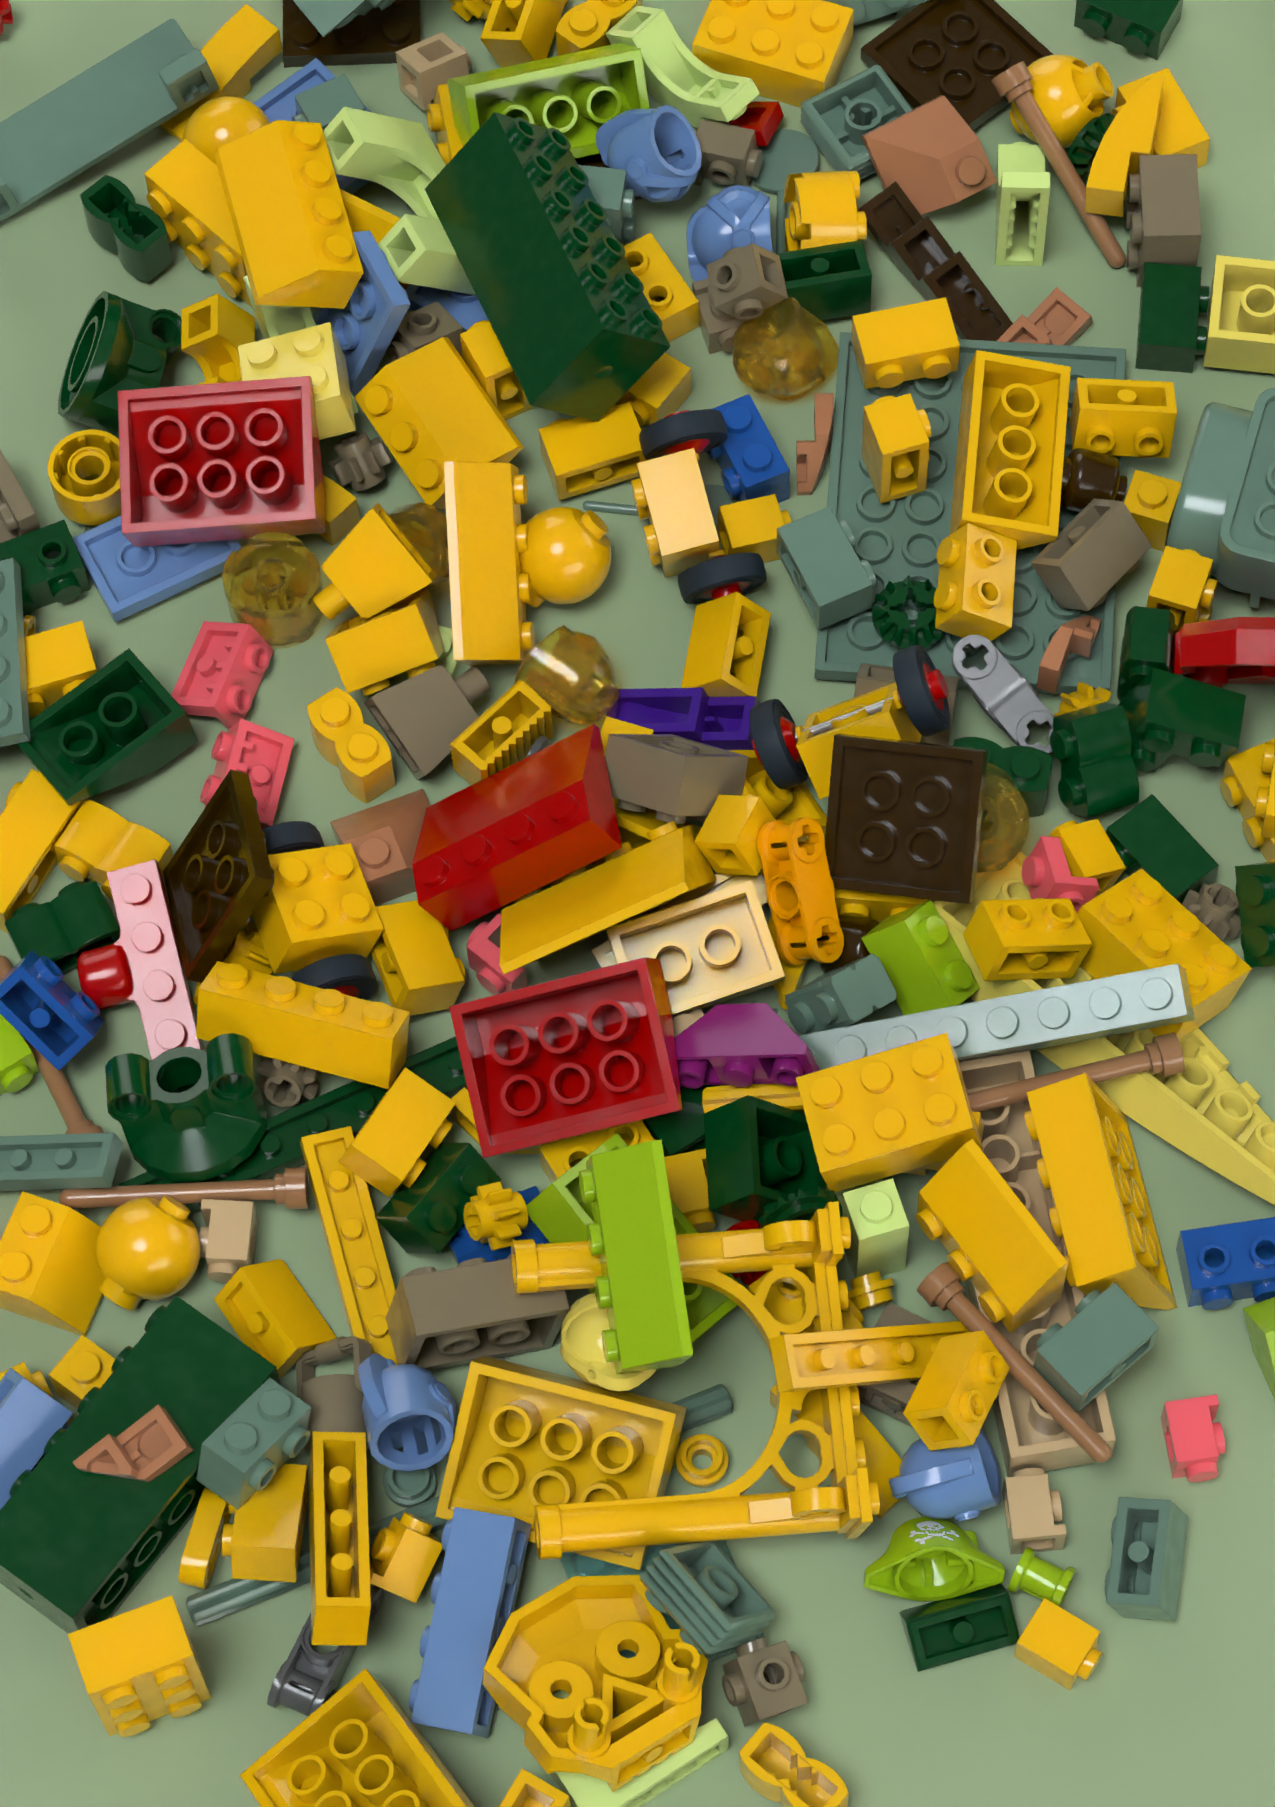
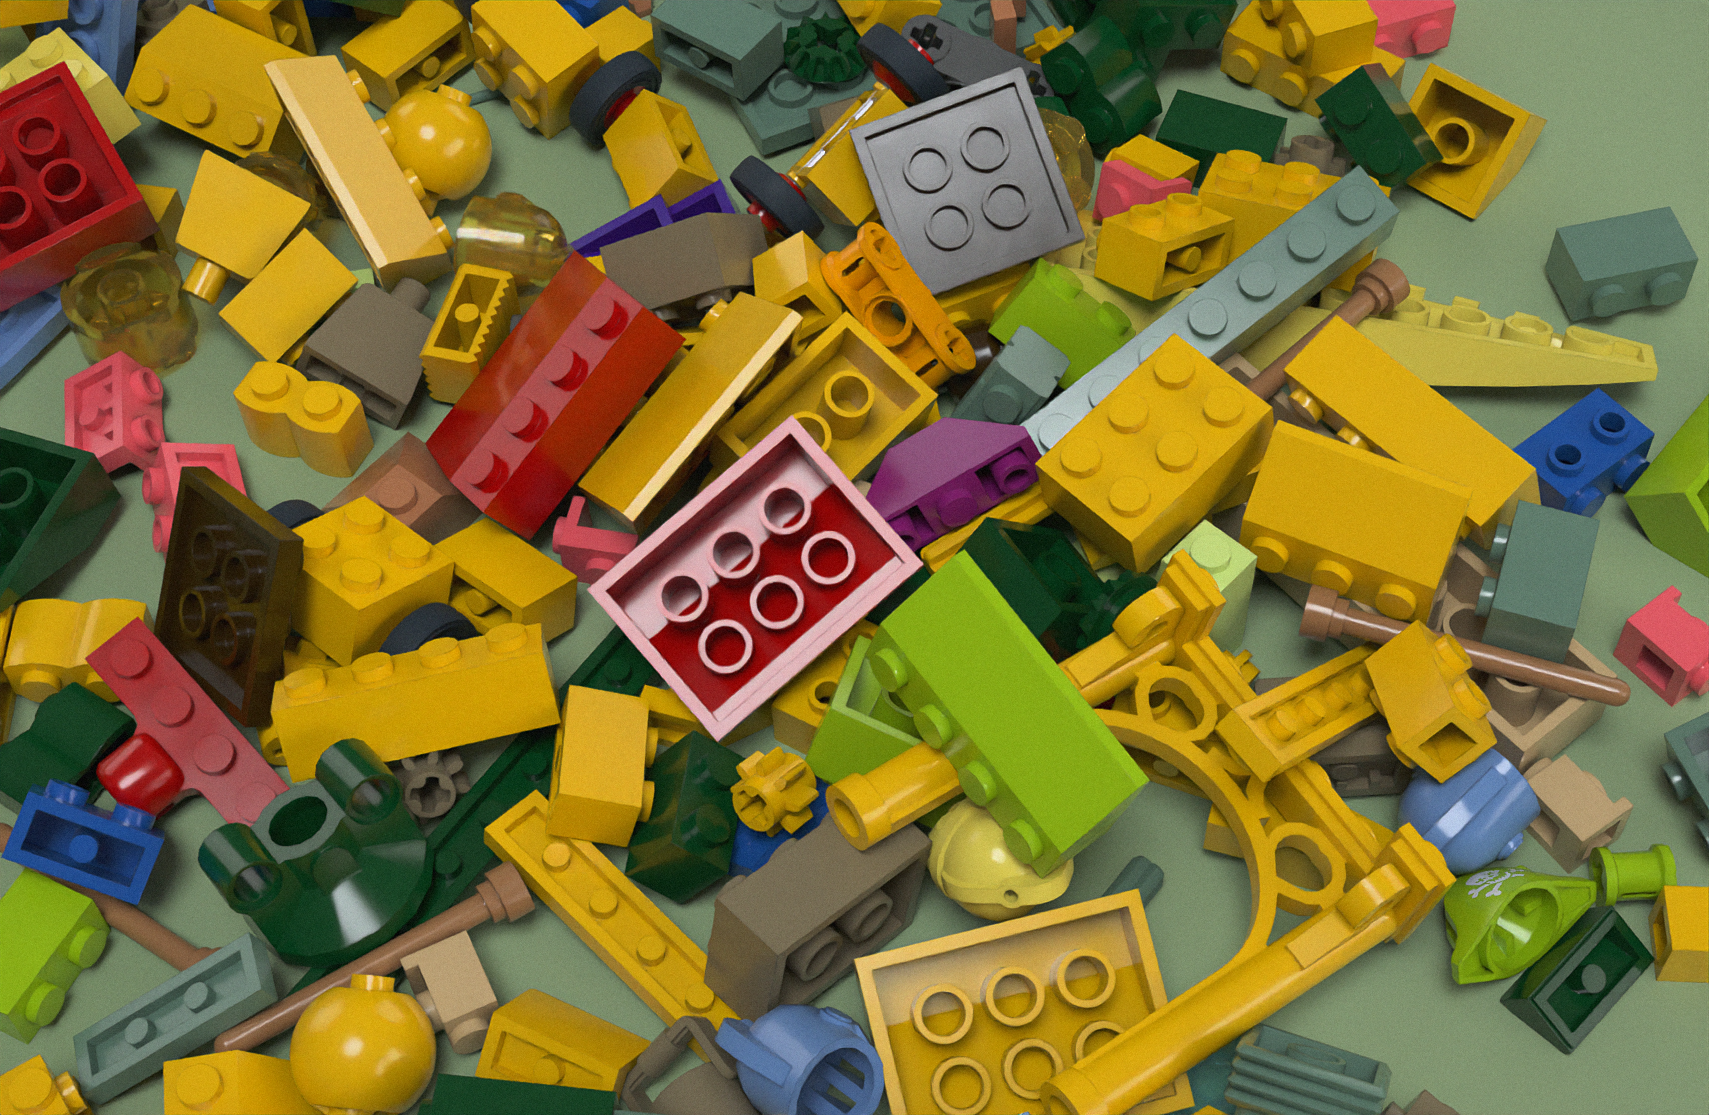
camera: 30 degrees left, 10 degrees down
dark tan gear [328,432,392,491] -> none
yellow plate [676,1434,729,1487] -> none

